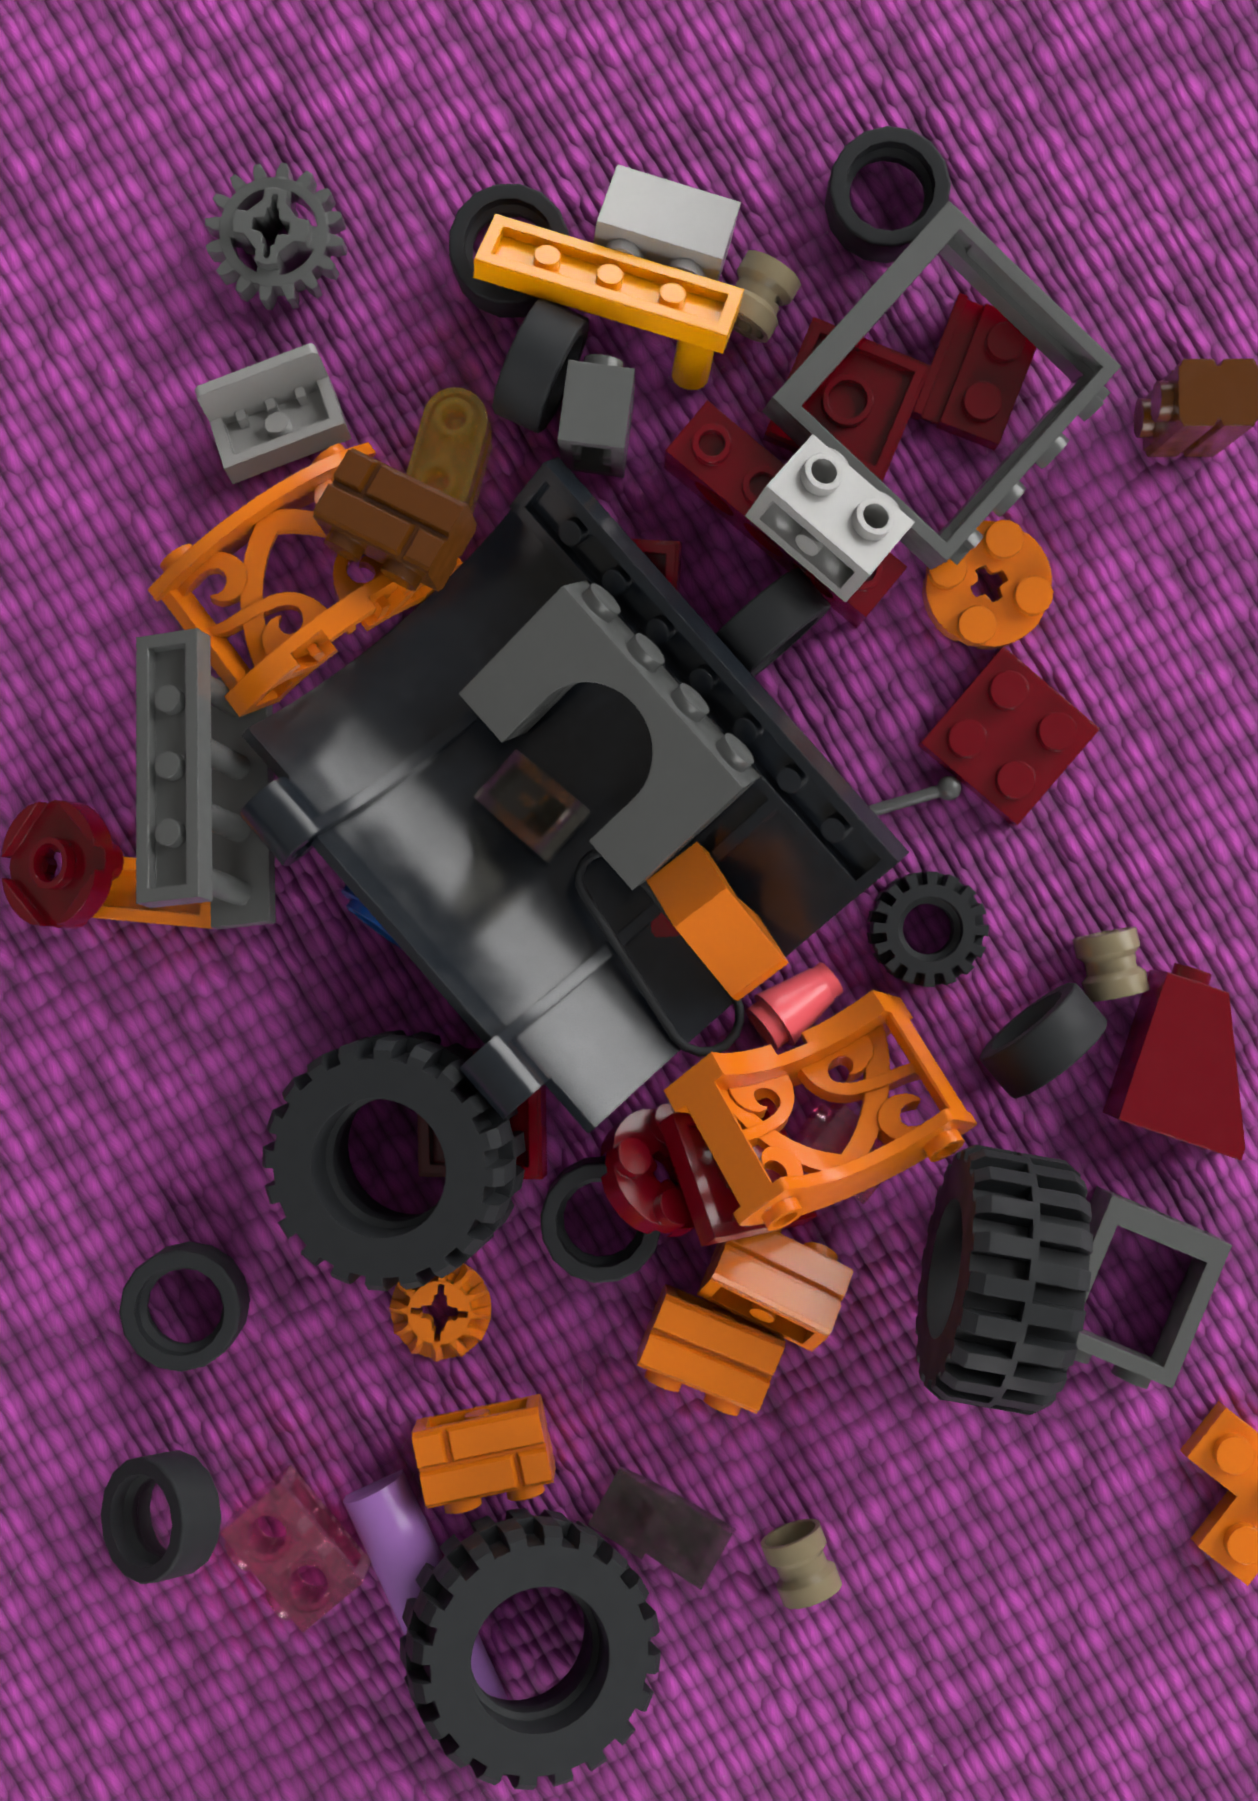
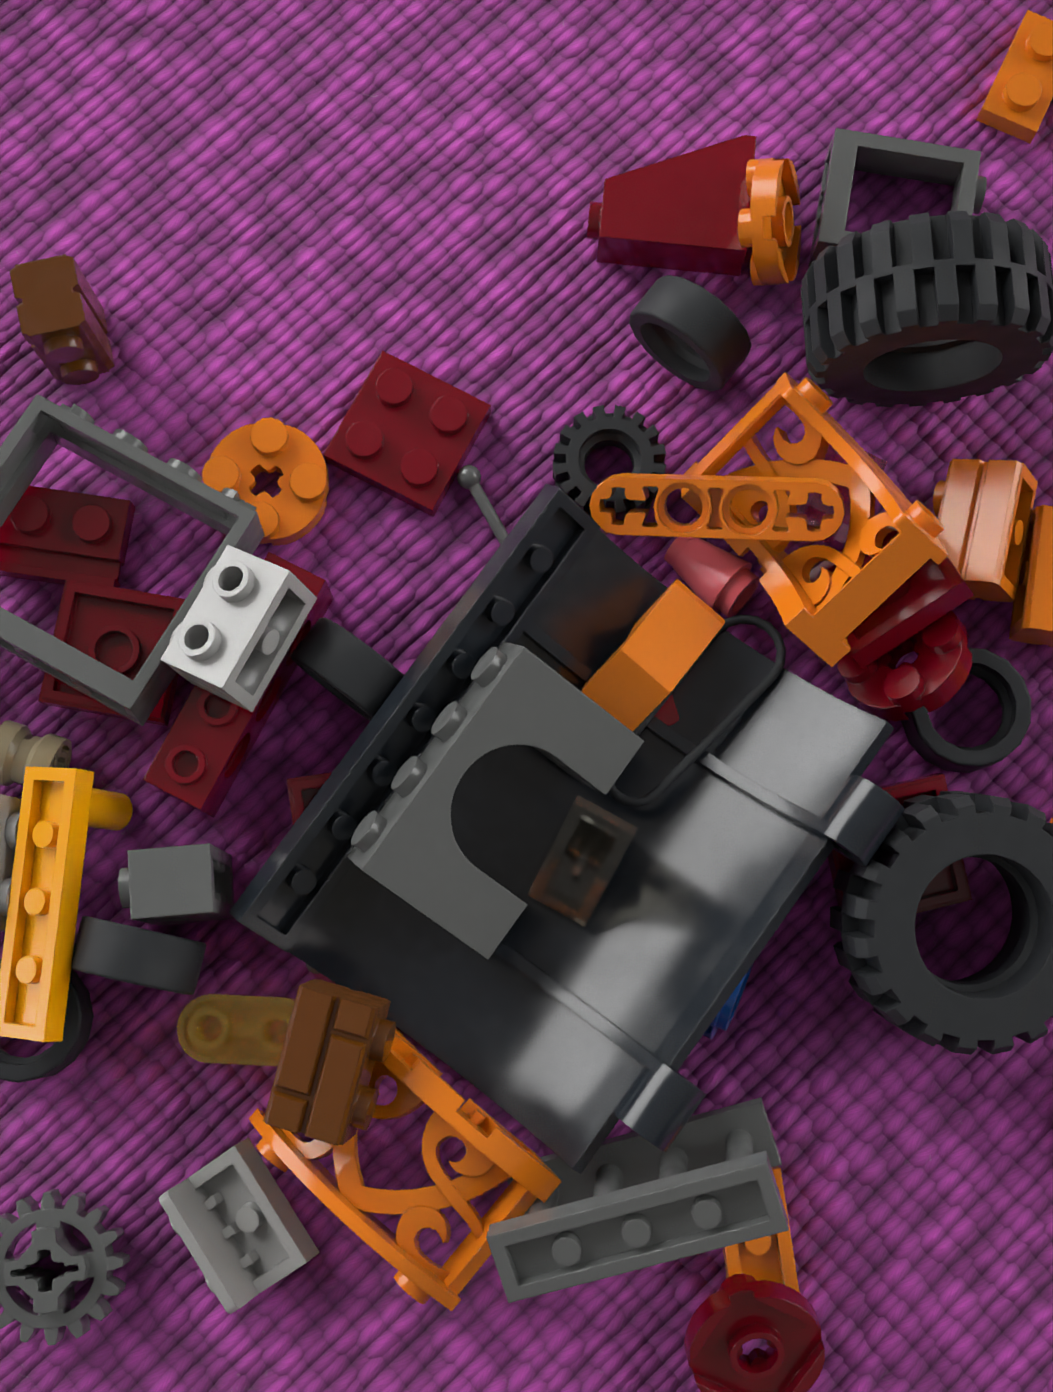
camera: 105 degrees left, 10 degrees down
dark tan wheel [1072,926,1150,1002] -> none
none -> orange beam [589,473,845,541]
none -> orange plate [738,158,801,286]

